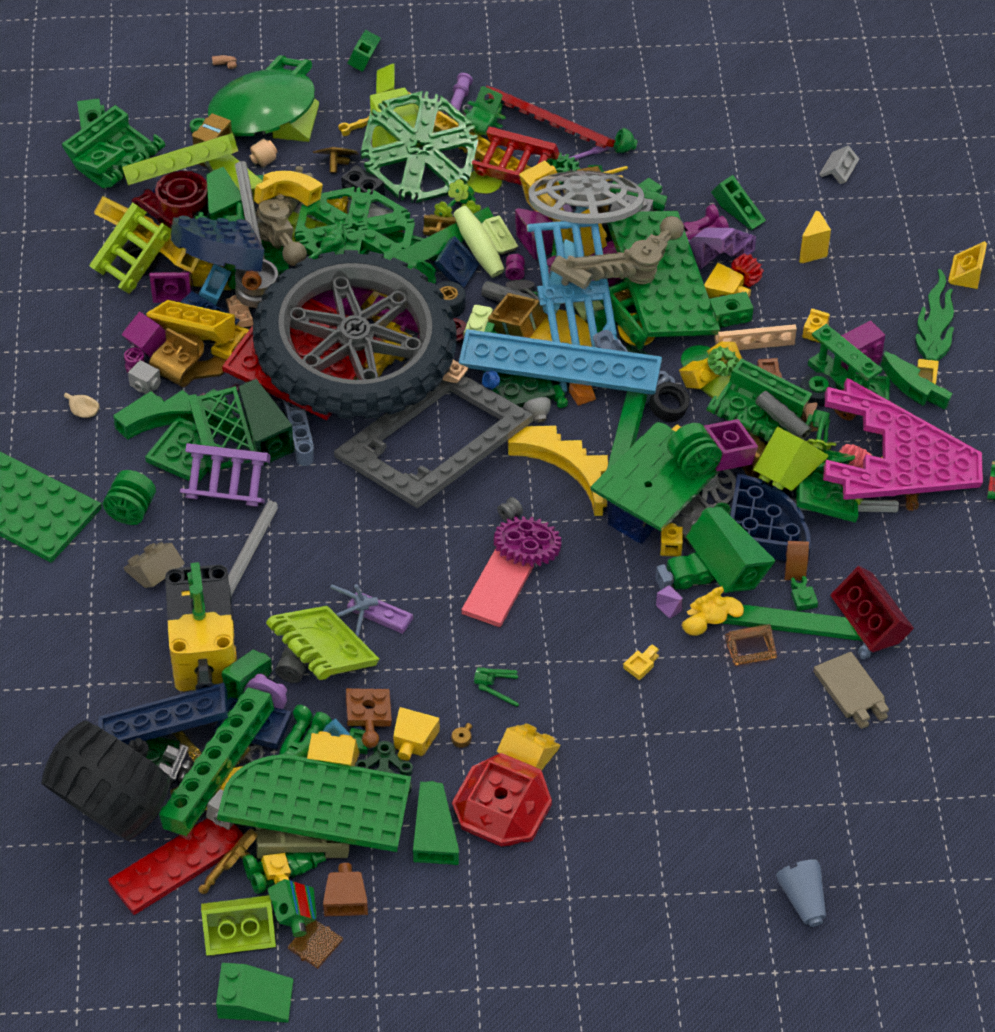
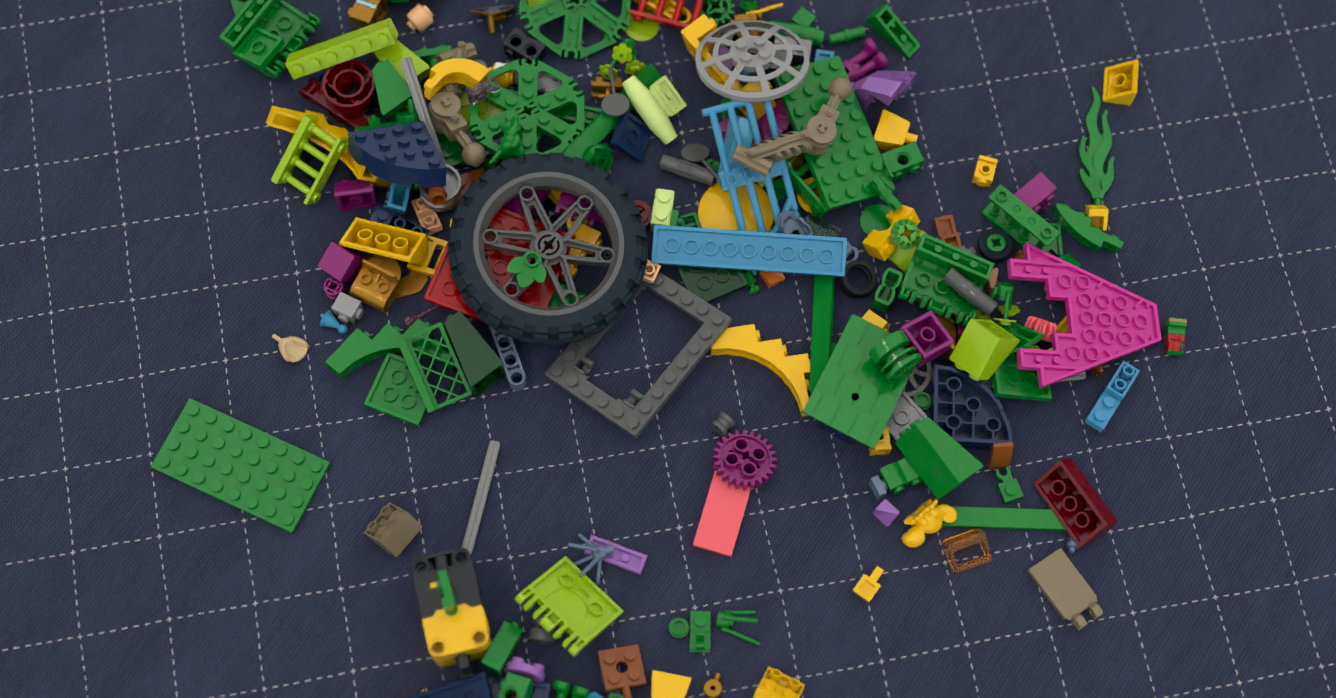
camera: 10 degrees left, 20 degrees up
green wheel [103,470,156,525] -> none
medium lavender fence [180,443,271,507] -> none
black wheel [436,281,465,317] -> none
blue plate [482,370,500,390] -> none
pearl gold container [488,293,546,338] -> none
magenta wheel [505,254,525,280] -> none
magenta slope [515,208,554,260] -> none
light grey brick [523,397,551,423] -> none
light nougat fence [714,324,797,350] -> none
red gear [730,253,764,287] -> none
yellow slope [799,211,831,263] -> none
none -> dark azure piece [320,310,348,334]
none -> plate [468,76,501,105]
none -> green plate [507,251,546,288]
none -> dark grey piece [601,67,630,117]
none -> green plate [669,618,689,638]
none -> green plate [690,611,711,653]
none -> green pin [827,26,866,46]
none -> green pin [869,175,903,212]
none -> green brick [872,267,902,313]
none -> dark azure slope [1085,360,1140,433]

